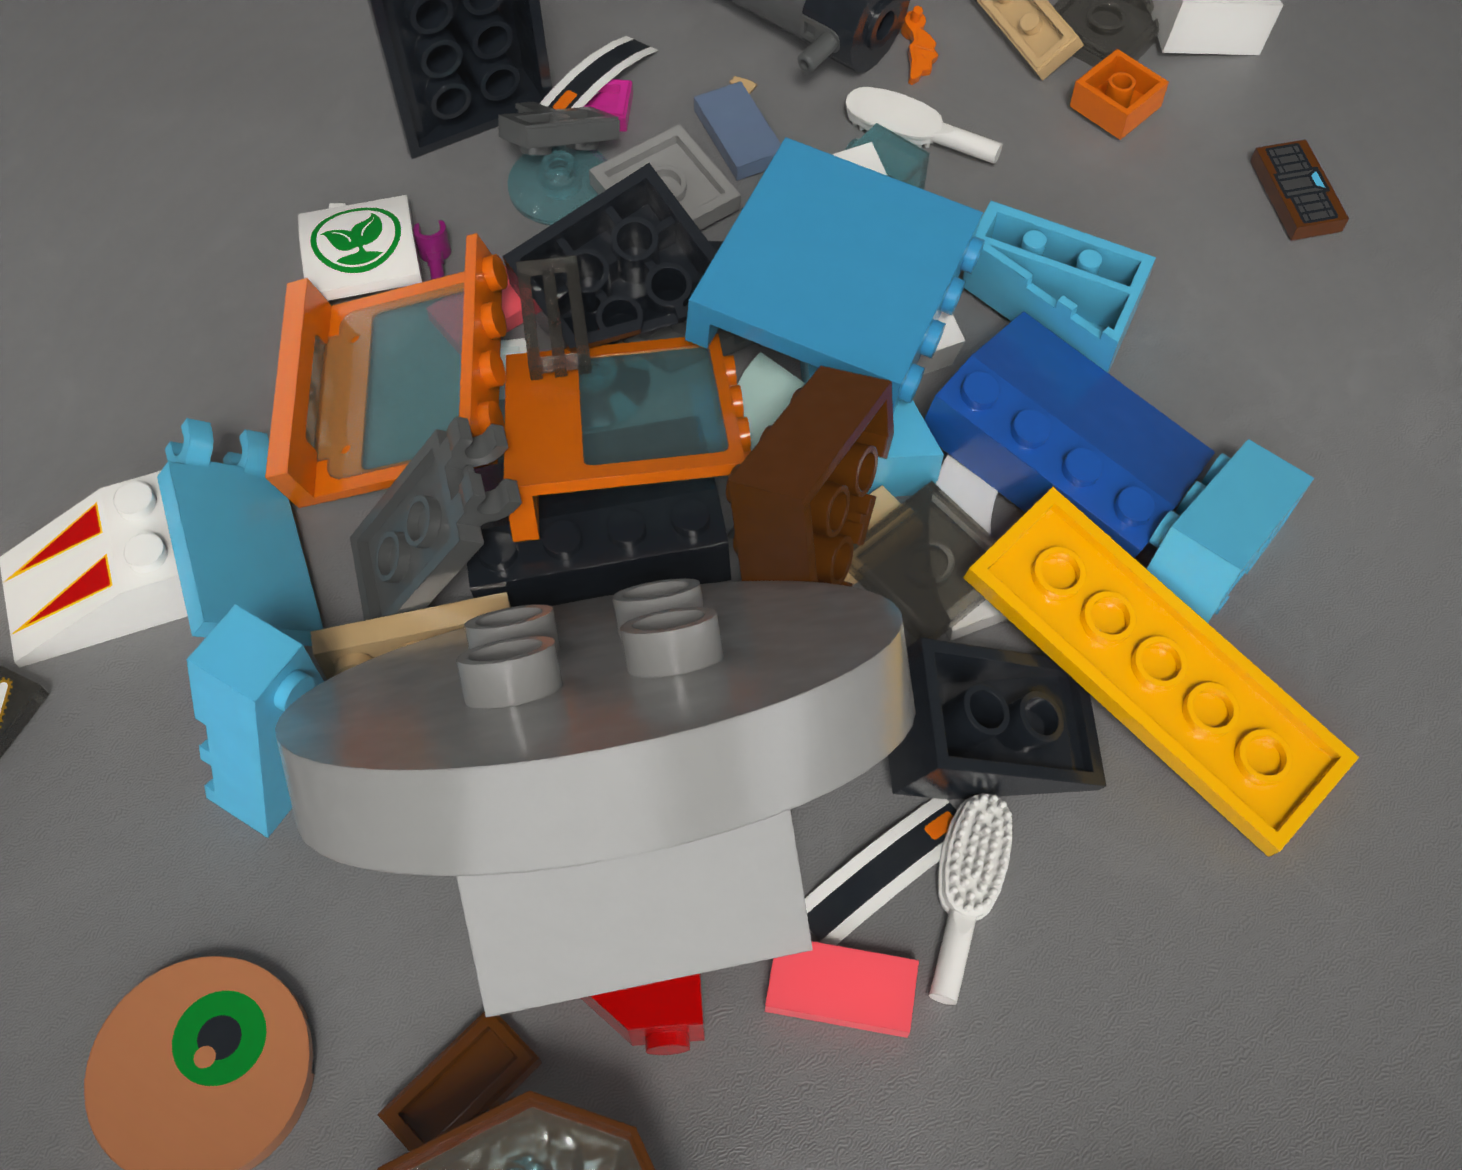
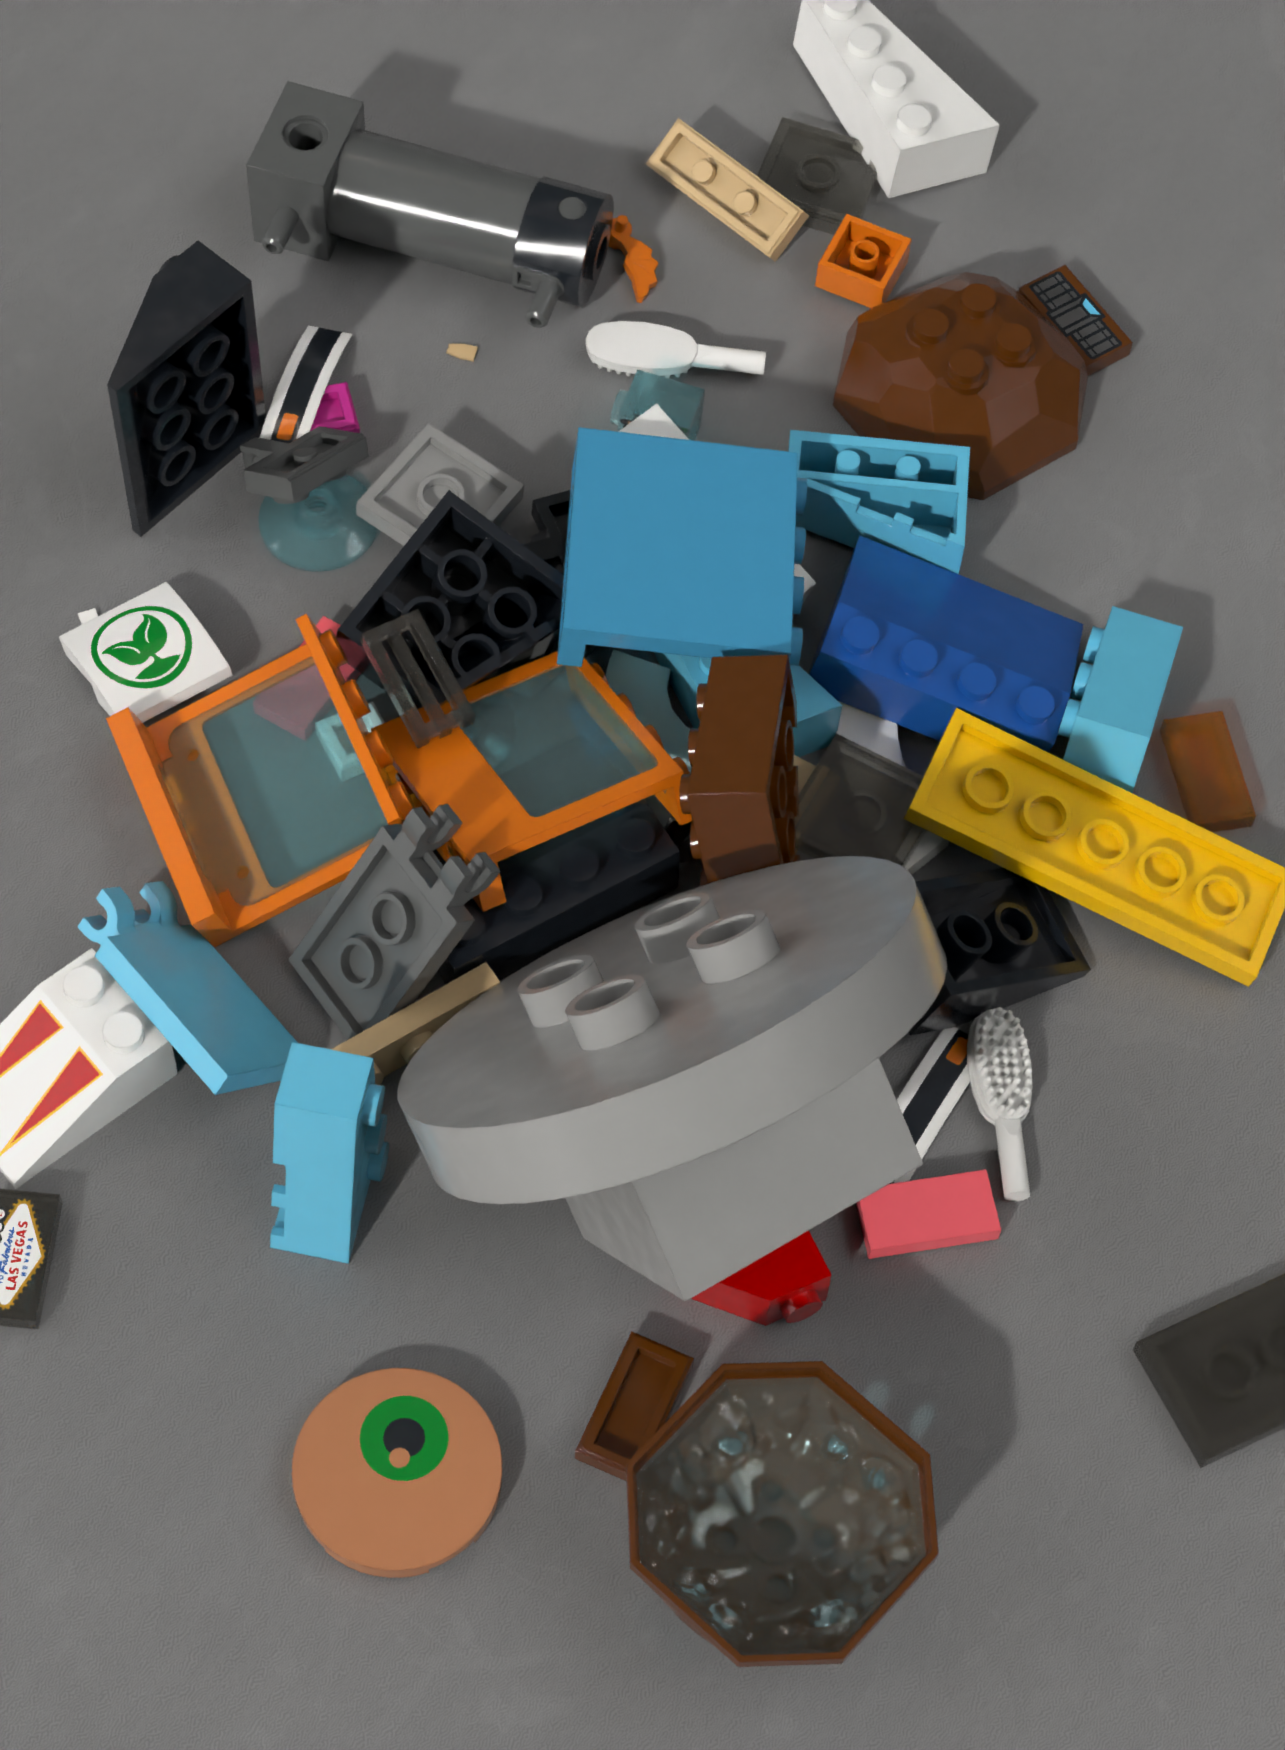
camera: 25 degrees left, 0 degrees up
magenta hand [413,220,452,280] -> none
sand blue tile [694,81,781,181] -> none
none -> reddish brown rock [833,272,1088,500]
none -> clear orange tile [1160,711,1256,832]

